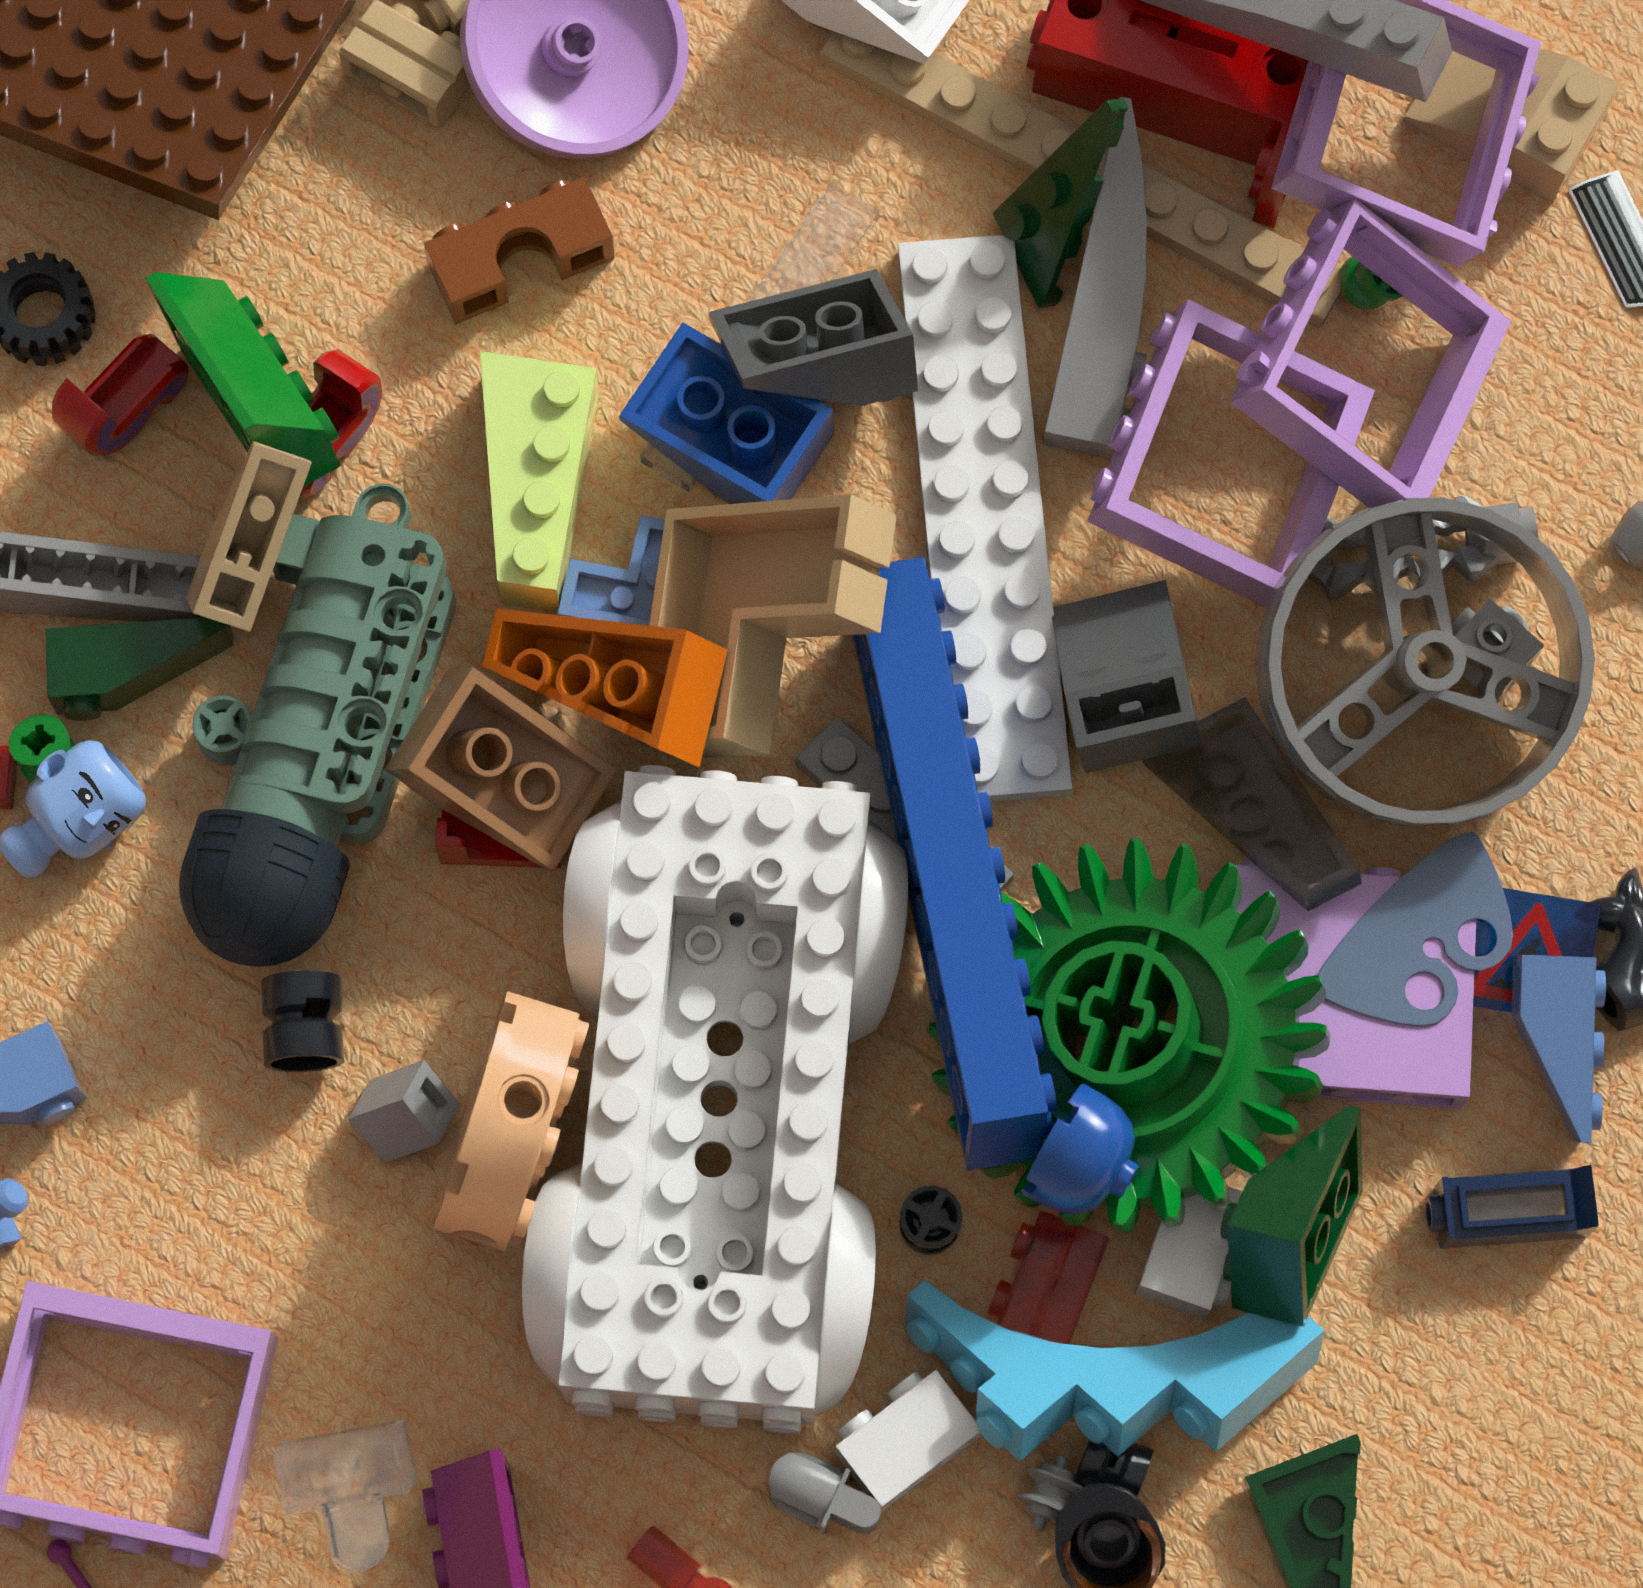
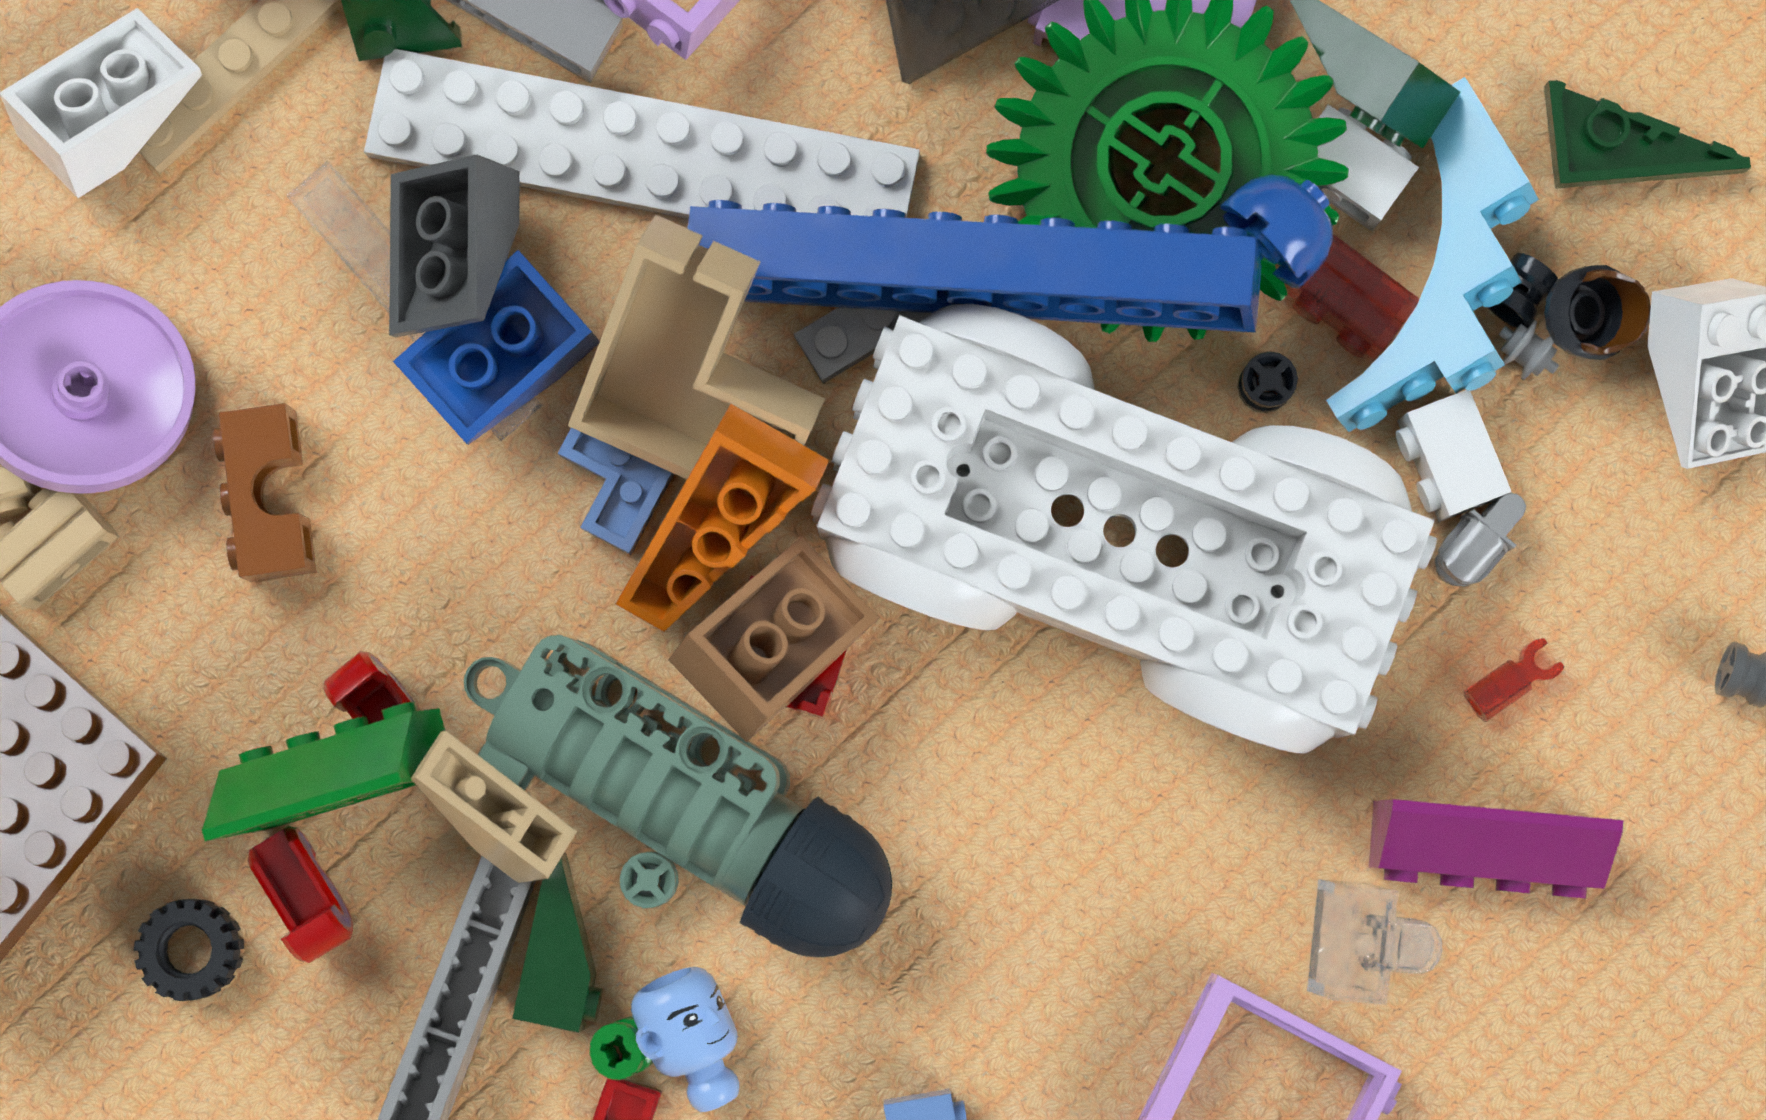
camera: 70 degrees left, 10 degrees up
black wheel [261,970,344,1072] -> none
light grey panel [348,1060,460,1162] -> none
light nougat brick [431,991,589,1251] -> none
yellowish green wedge [480,351,599,612] -> none
dark grey slope [1052,580,1203,773] -> none

